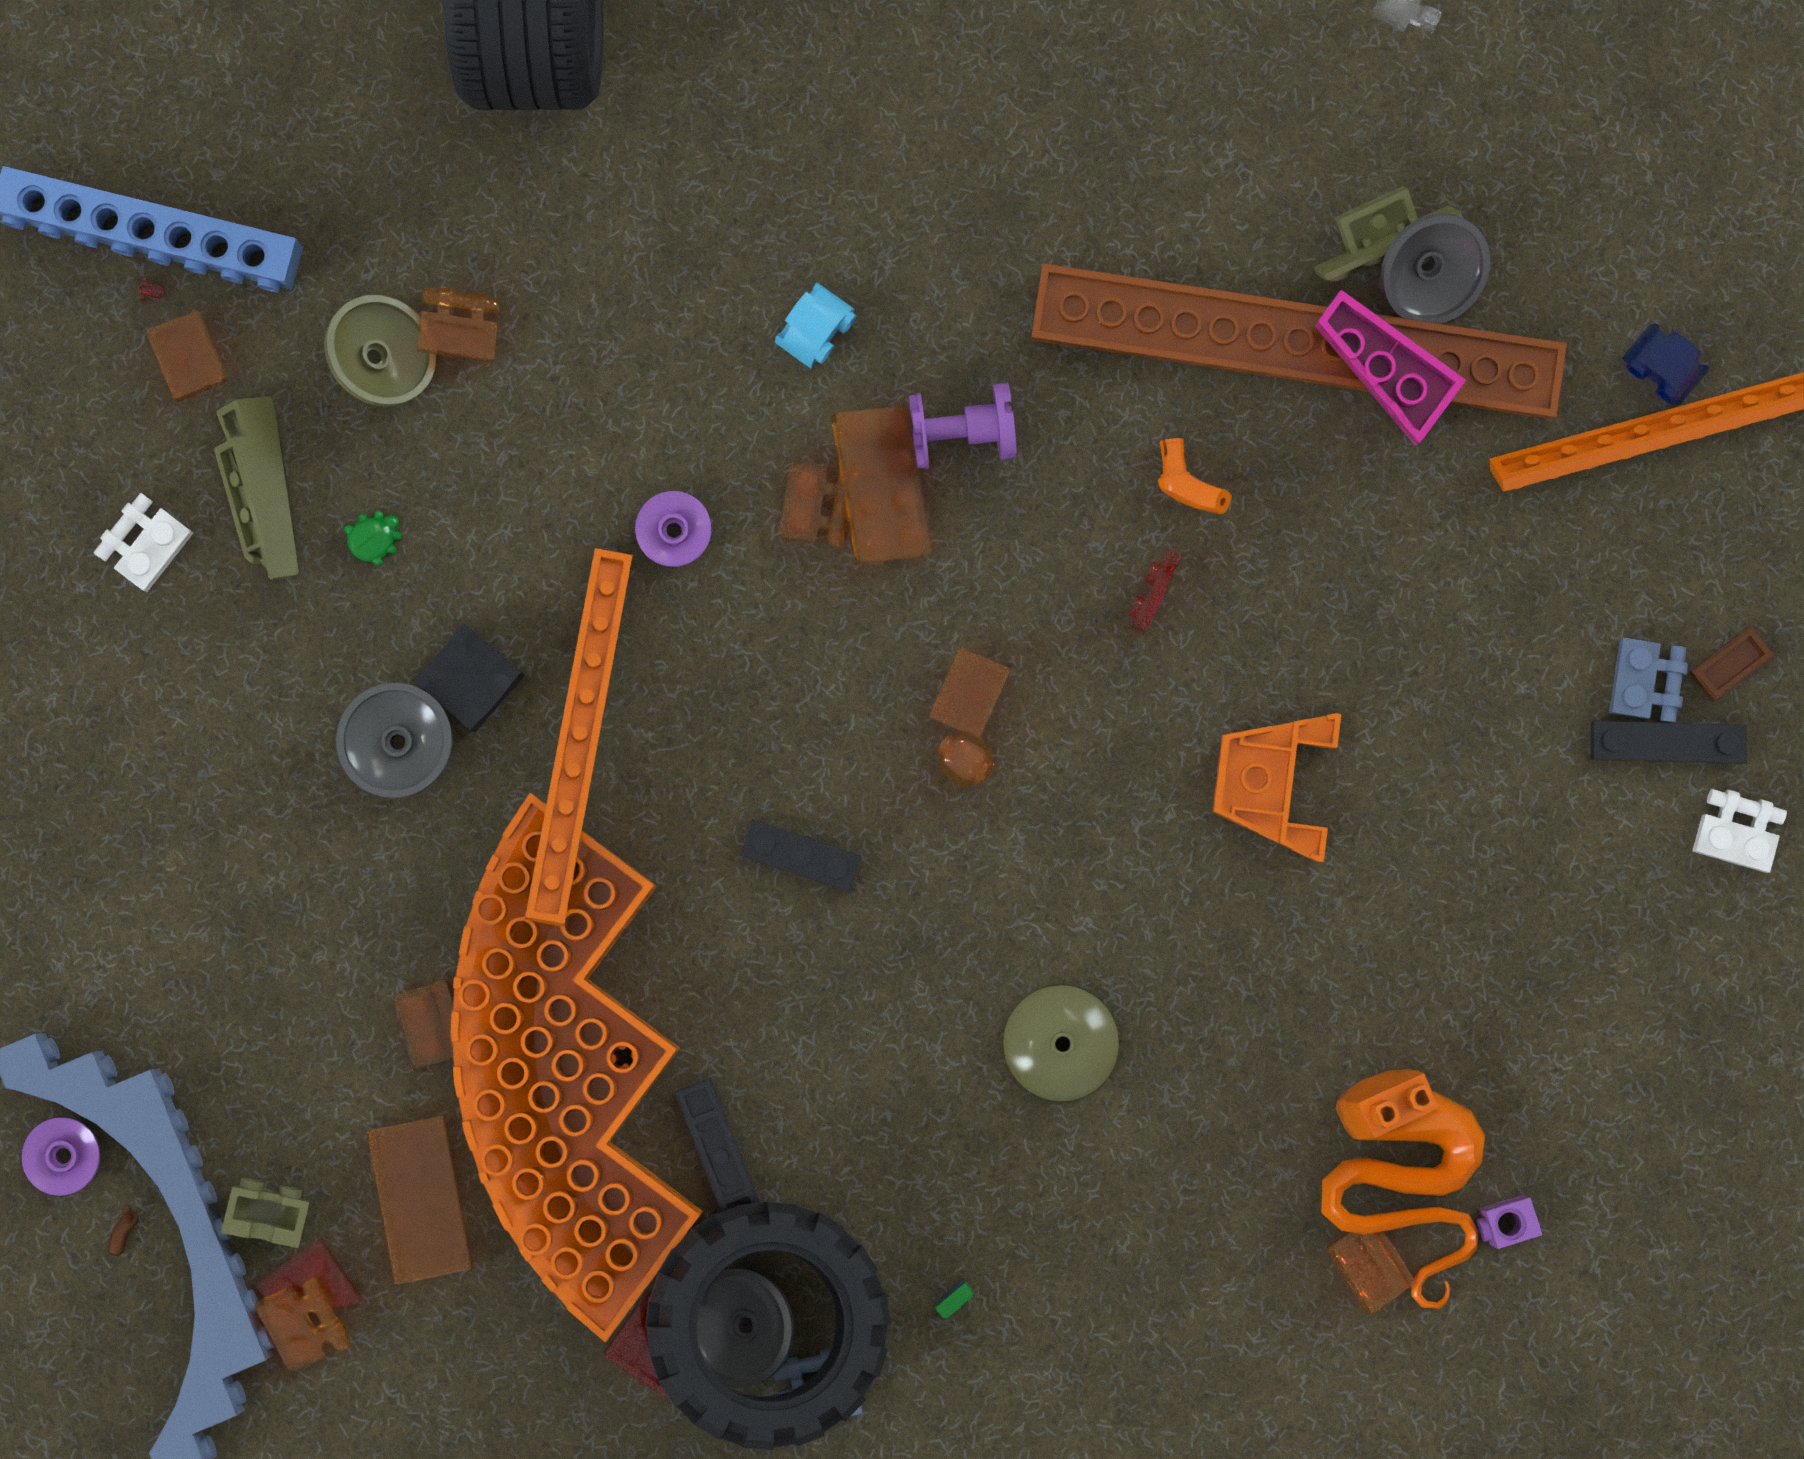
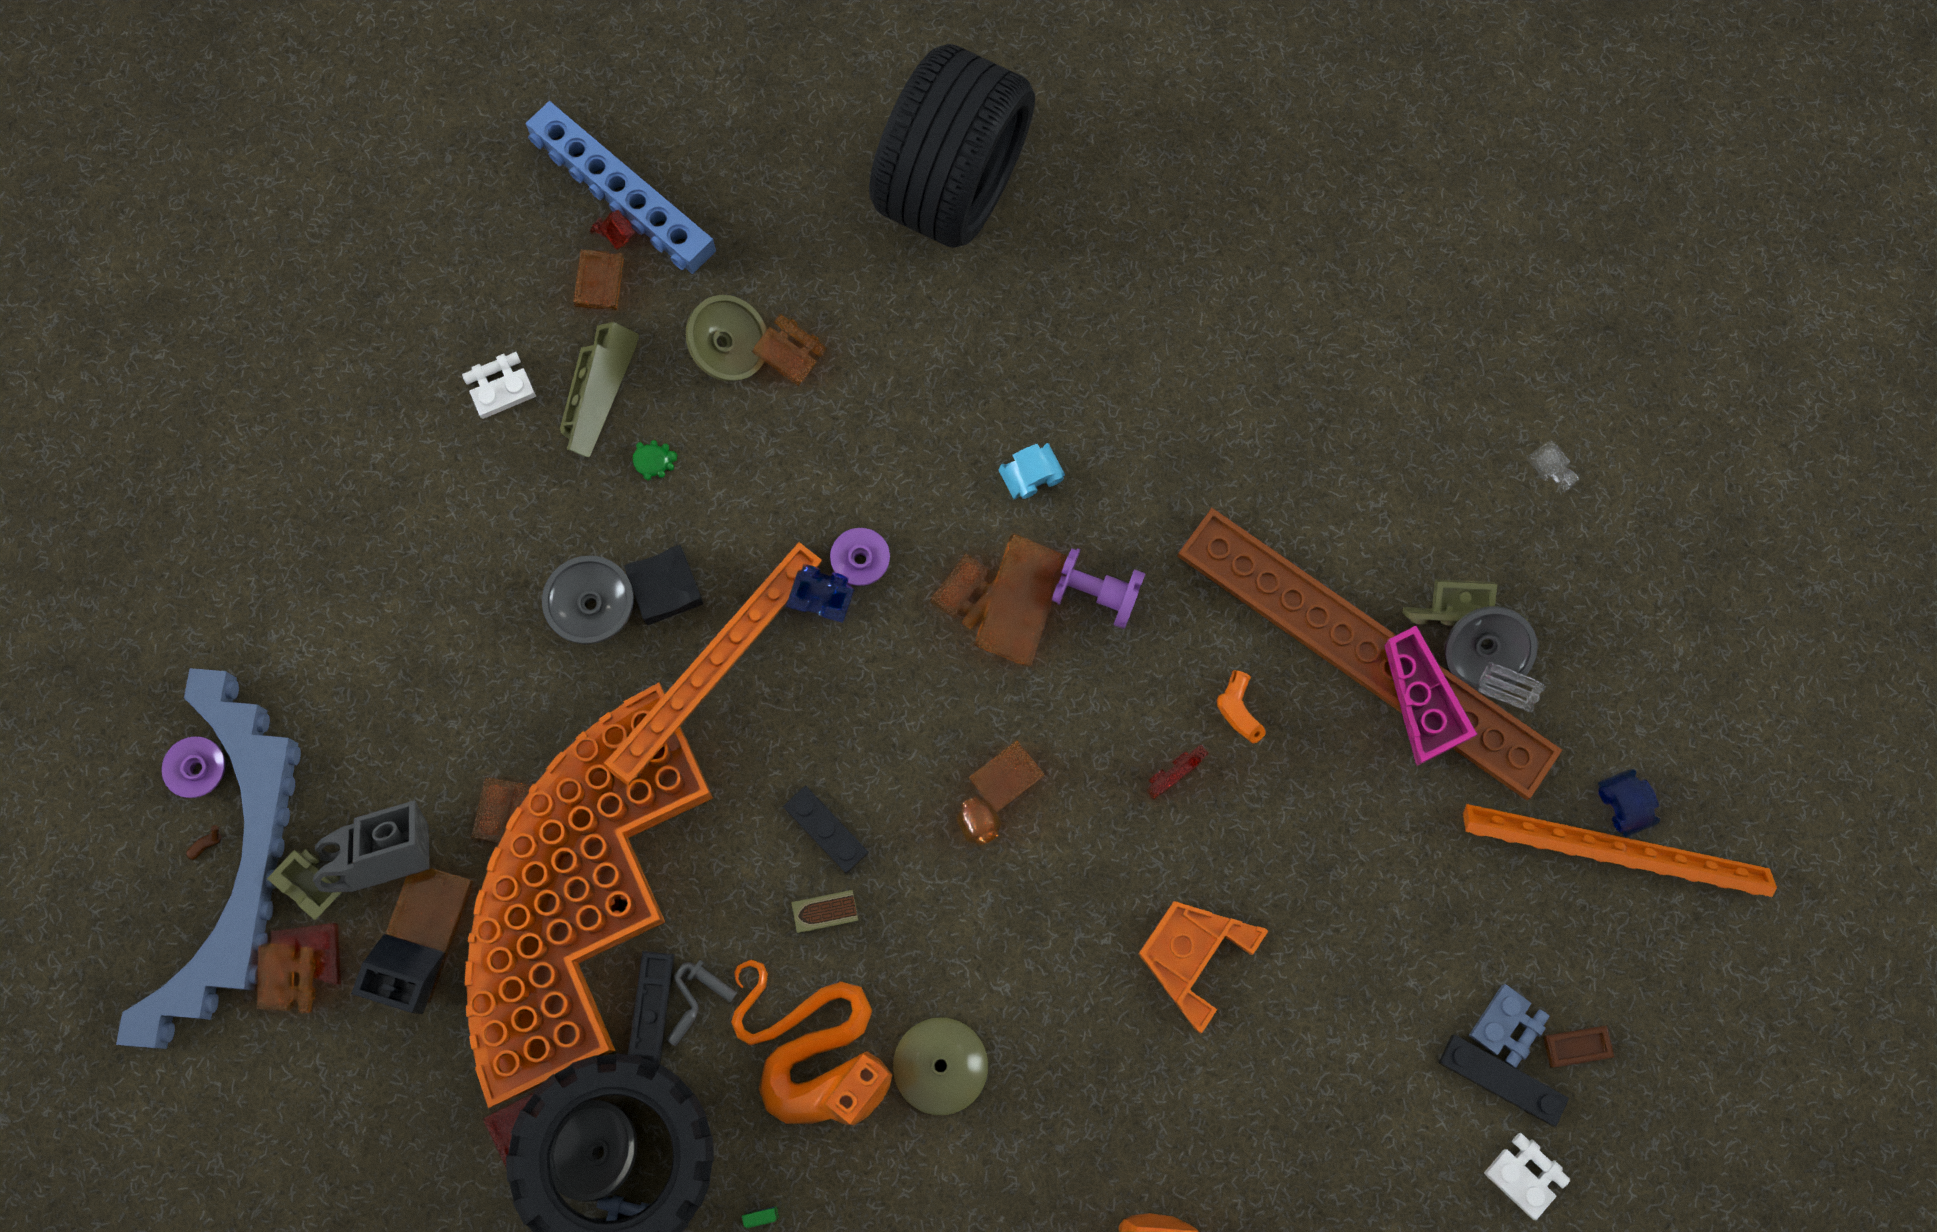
camera: 25 degrees right, 10 degrees down
none -> dark grey brick [313,800,429,893]
none -> black slope [351,934,446,1015]
none -> clear red plate [600,210,635,250]
none -> dark grey piece [666,960,737,1046]
none -> orange hips [731,959,892,1126]
none -> clear blue cylinder [786,564,854,623]
none -> tile [791,890,859,934]
none -> clear tile [1475,662,1546,713]

